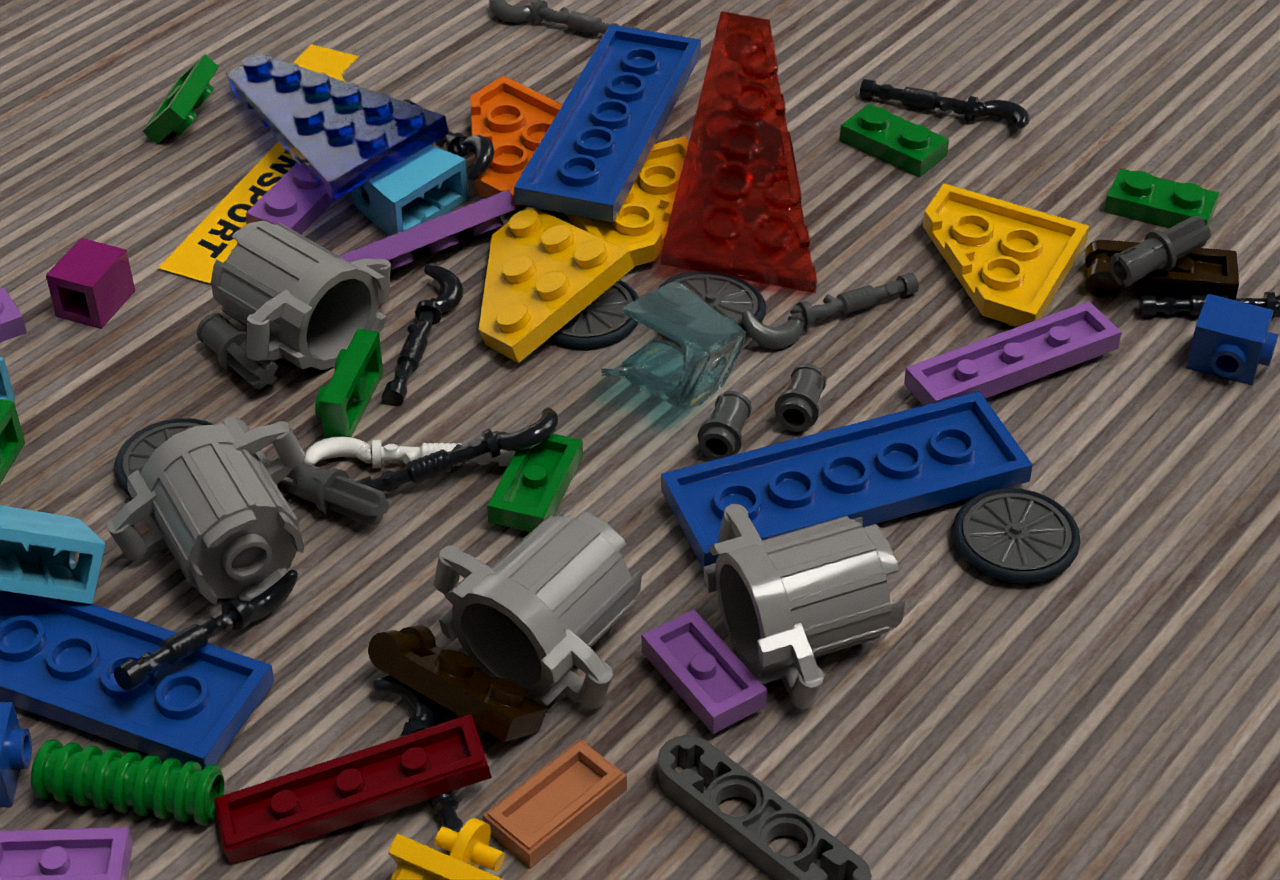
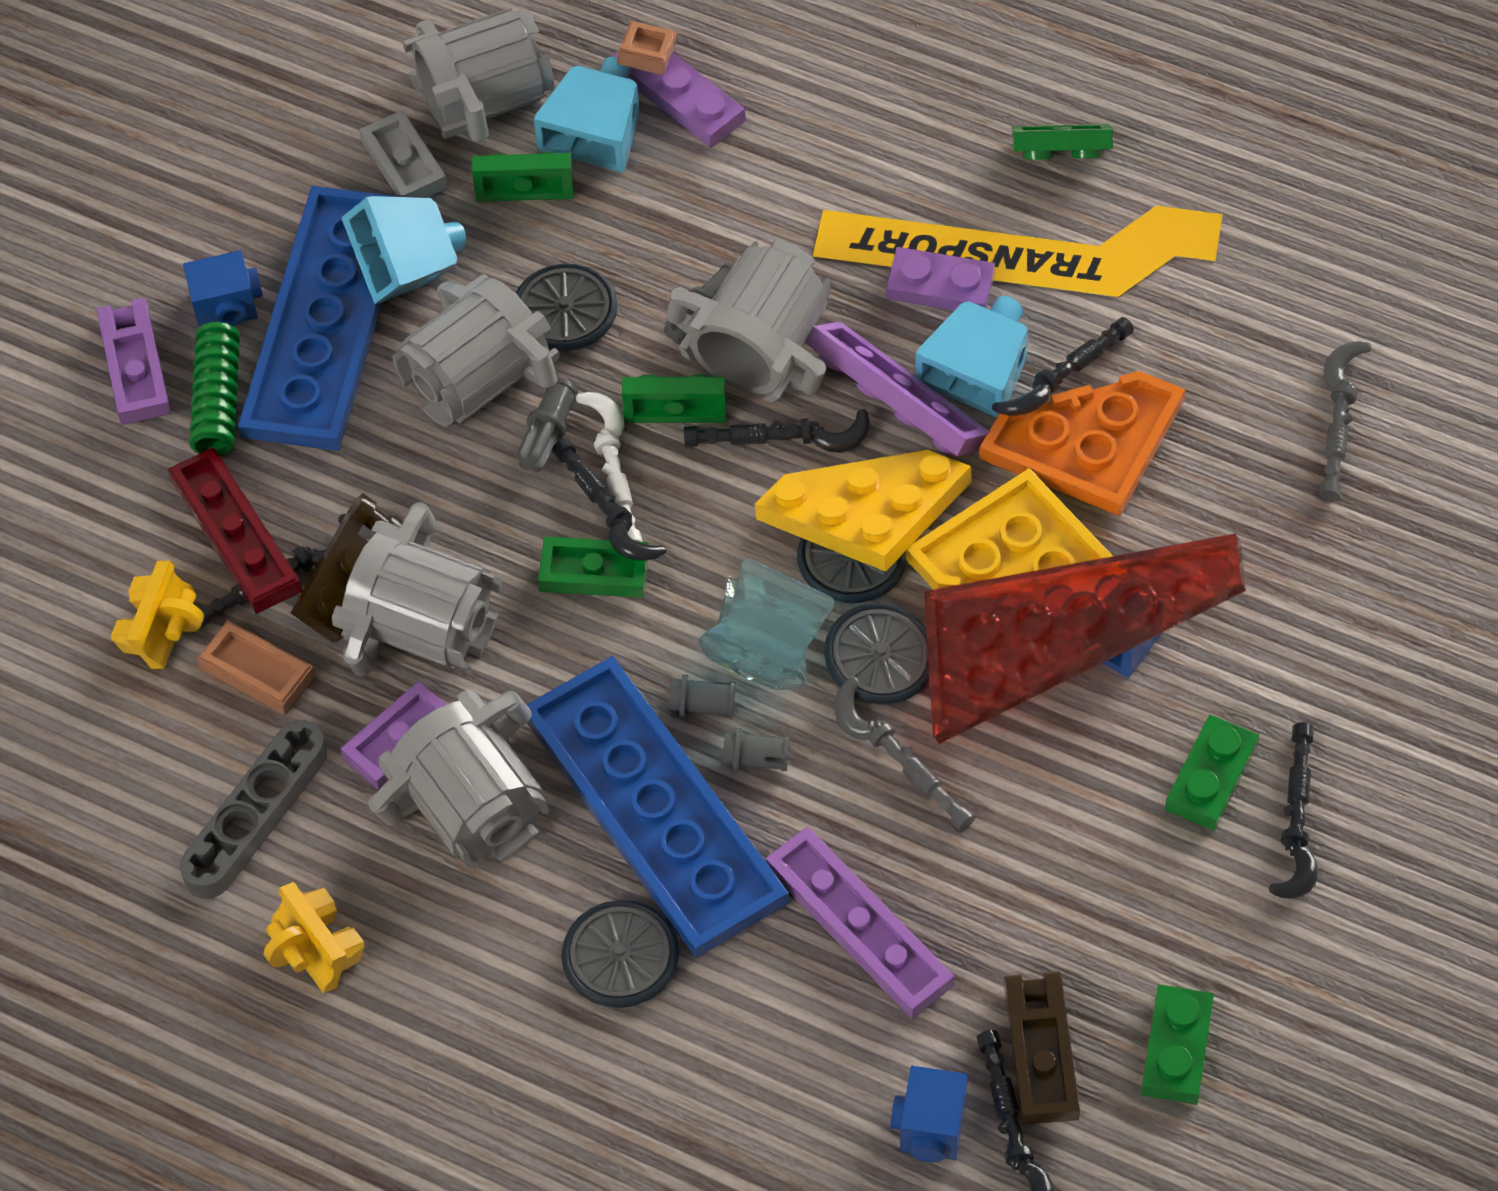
camera: 80 degrees right, 15 degrees up
magenta brick [46,238,135,329] -> none
black piece [114,570,298,690] -> none
clear blue wing [226,53,449,201] -> none
blue plate [514,25,701,222] -> none
yellow plate [923,183,1089,327] -> none
dark grey axle [1109,216,1211,287] -> none
none -> yellow hips [264,882,365,994]

